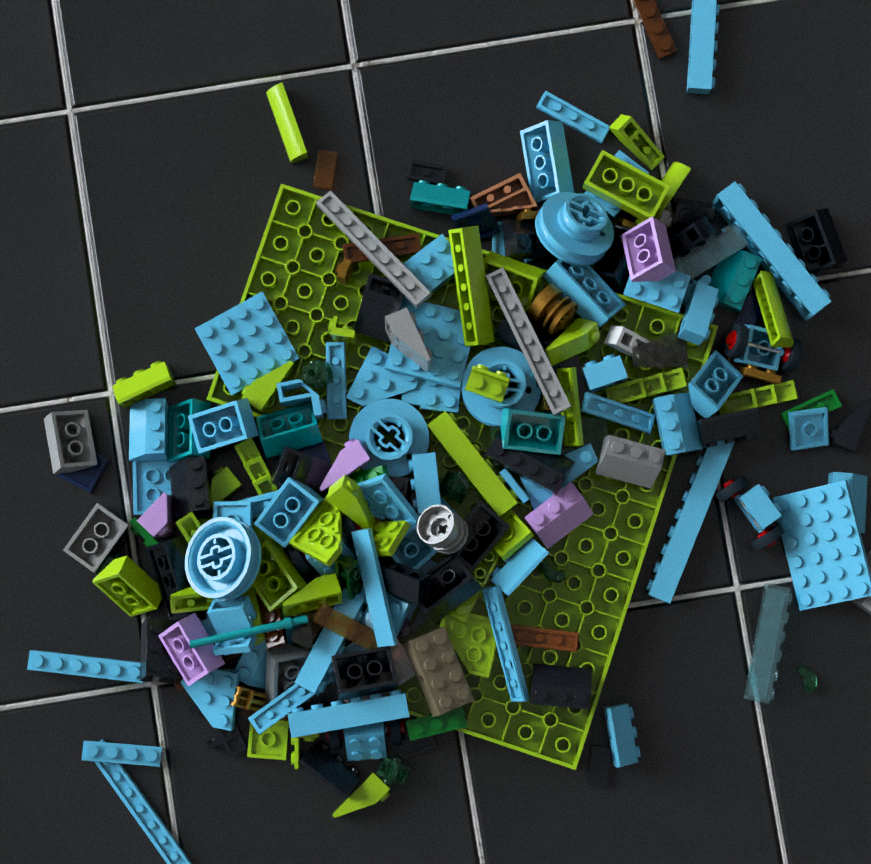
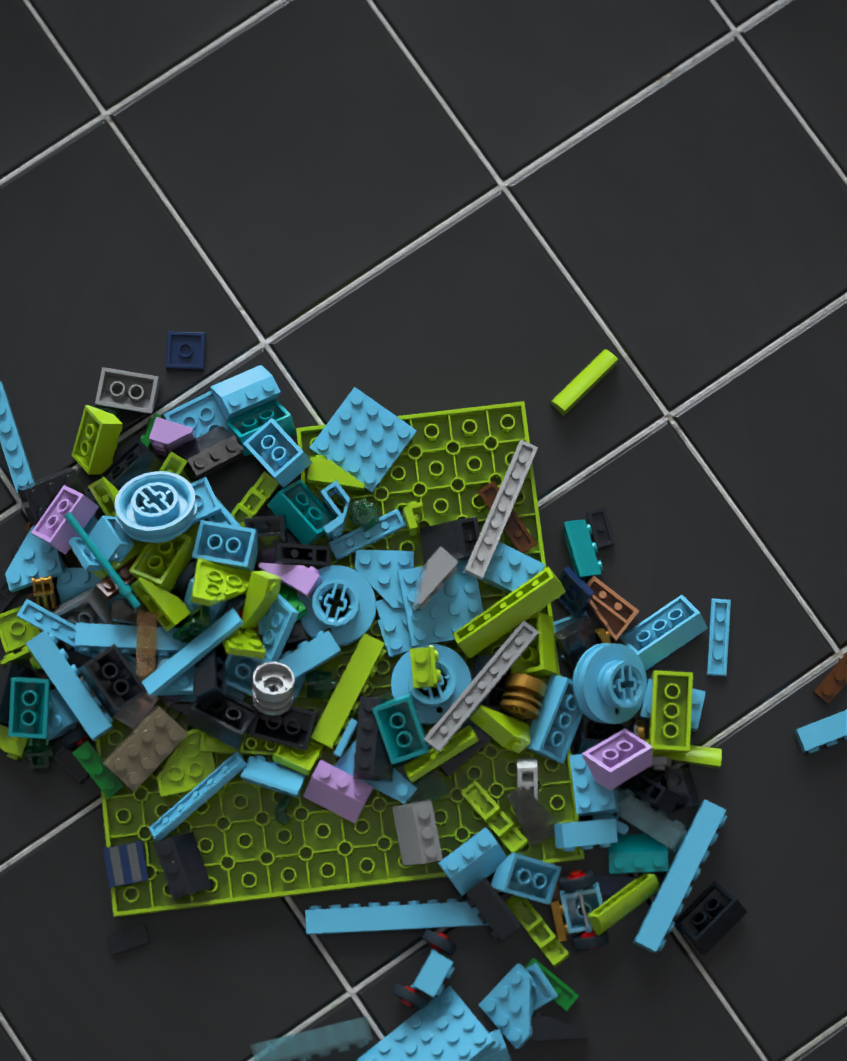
camera: 60 degrees right, 5 degrees down
light grey slope [44,410,97,474] -> none
lime slope [112,361,176,408] -> none
lime slope [211,467,243,509] -> none
clear orange tile [313,150,338,190] -> none
pearl gold plate [335,258,353,285] -> none
dark orange tile [510,624,579,652] -> none
medium azure tile [580,392,655,433] -> none
medium azure brick [582,354,628,393] -> none
medium azure slope [604,703,641,768] -> none
lime slope [609,114,665,170] -> none
none -> teal slope [8,677,50,739]
none -> tile [103,841,149,888]
none -> black slope [275,542,330,569]
none -> medium azure plate [479,964,533,1049]

